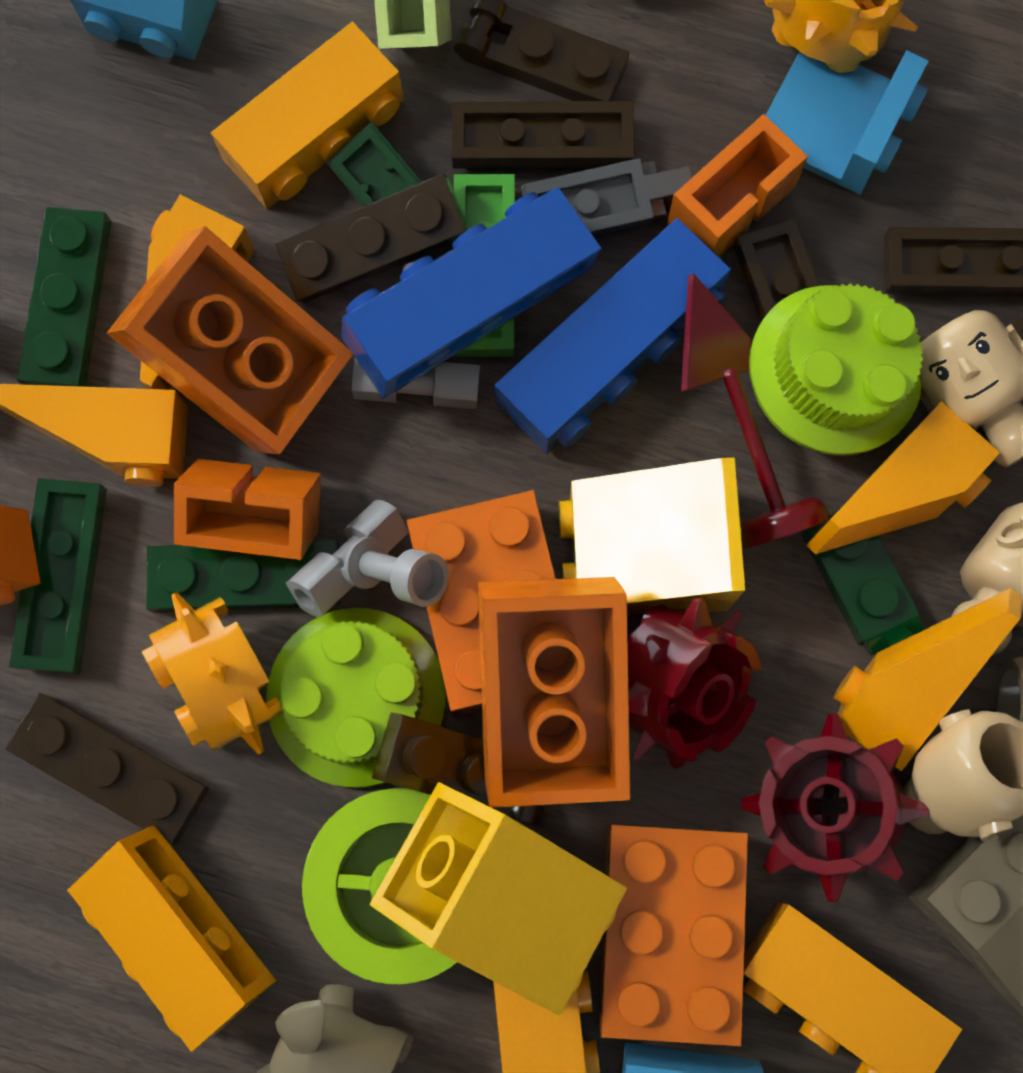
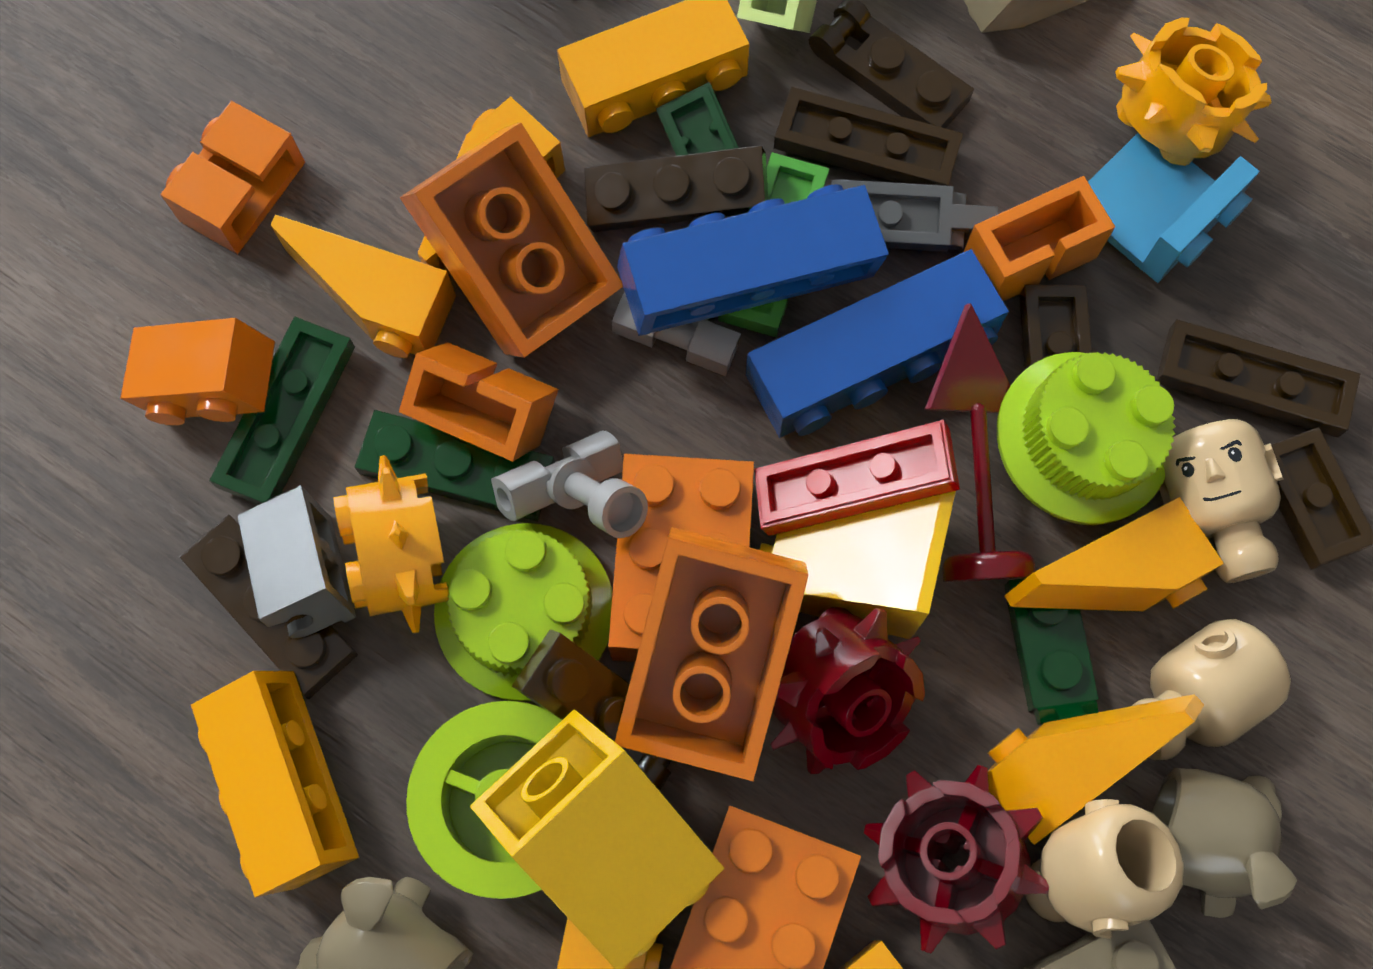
camera: 15 degrees right, 5 degrees down
dark green plate [17,206,112,387] -> none
none -> hinge [237,485,356,638]
none -> tile [754,420,960,536]

